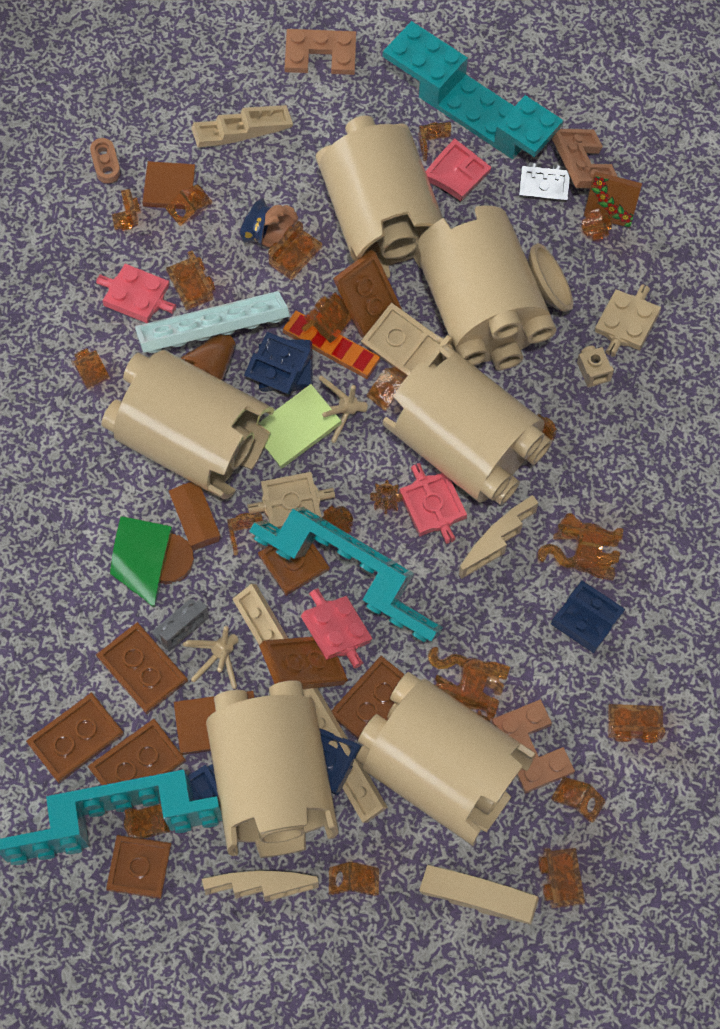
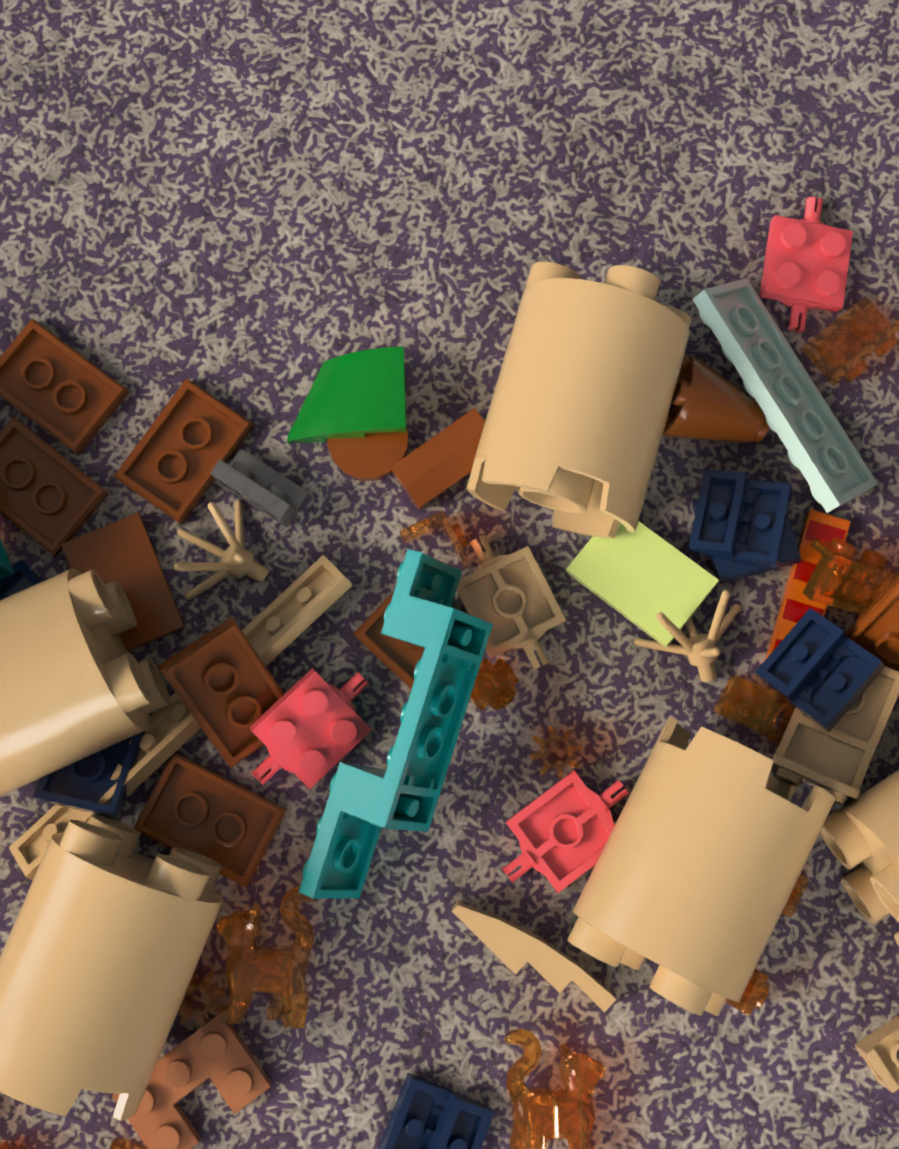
camera: 80 degrees right, 15 degrees up
clear orange bracket [71,348,109,388] -> none
none -> dark blue slope [755,608,885,732]

